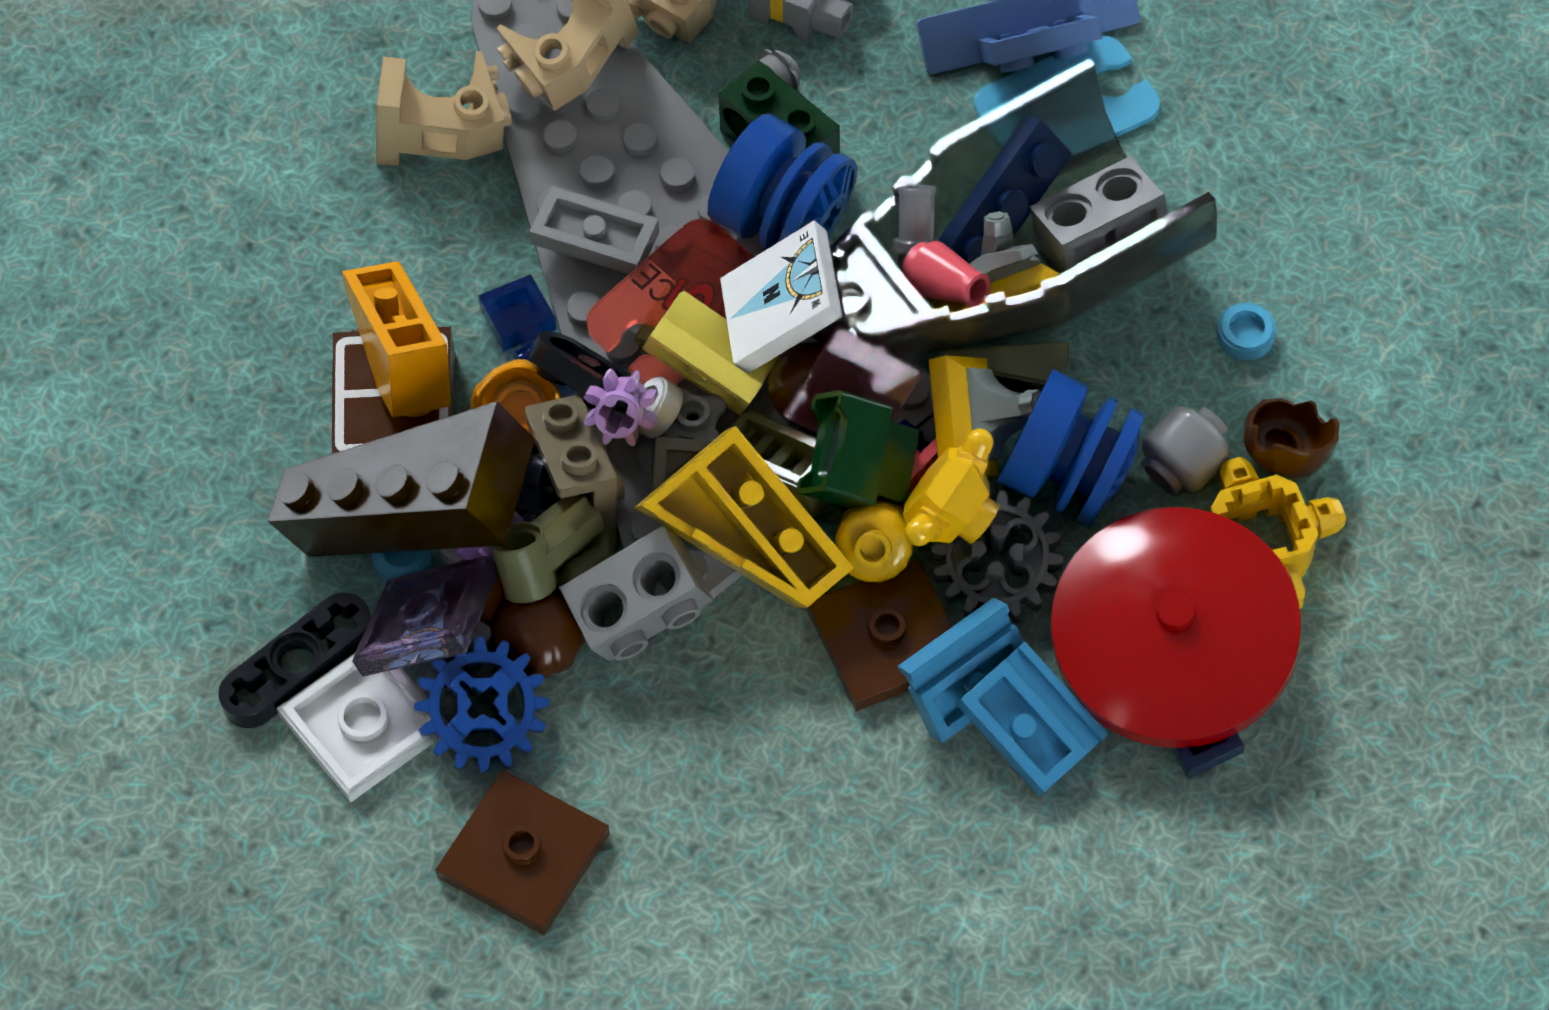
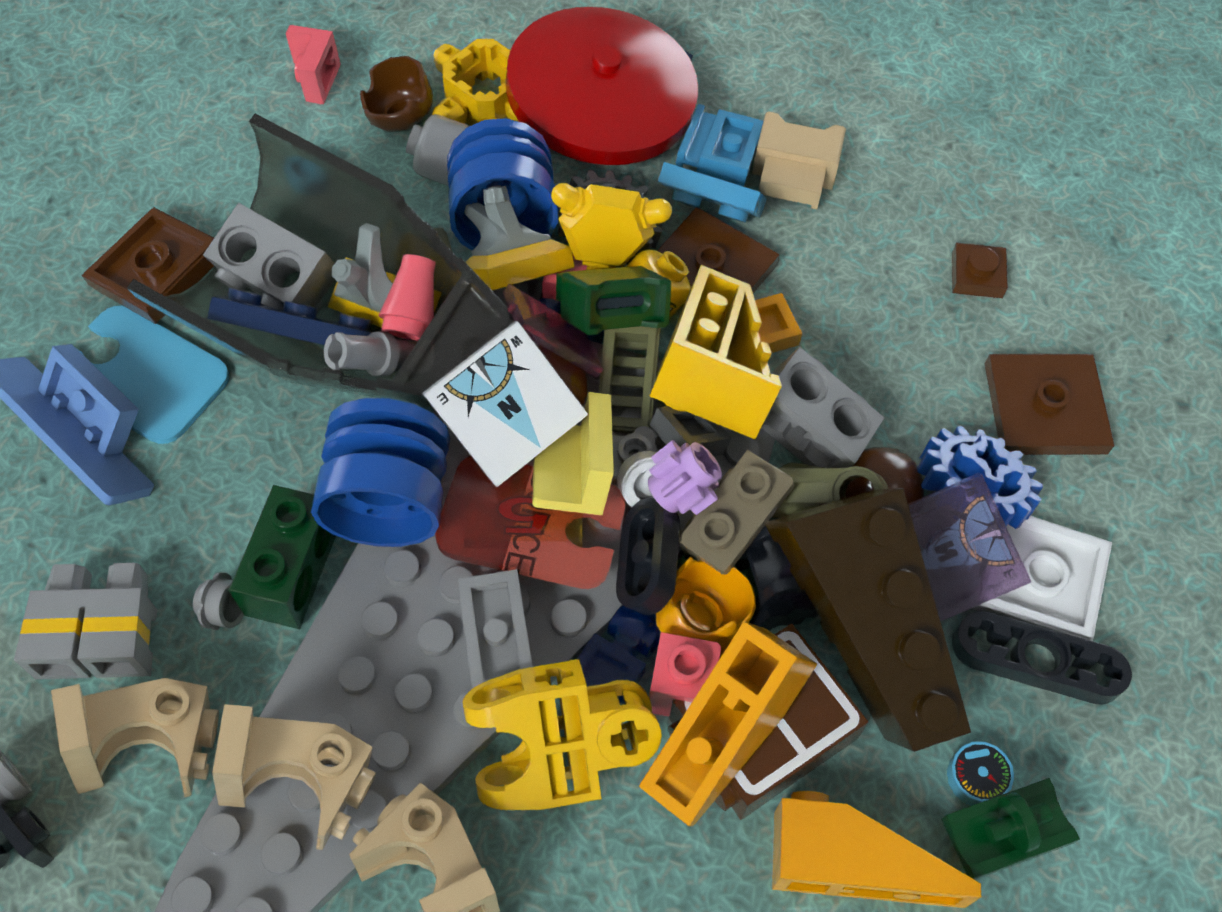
camera: 125 degrees left, 0 degrees up
none -> reddish brown plate [81,207,214,324]
none -> coral bracket [286,25,341,105]
none -> yellow piece [462,659,662,810]
none -> coral bracket [649,632,721,716]
none -> tan piece [752,112,846,209]
none -> light orange plate [755,293,802,353]
none -> light orange slope [772,791,982,908]
none -> dark green hips [941,778,1080,880]
none -> tile [947,742,1014,806]
none -> reddish brown plate [952,243,1008,299]

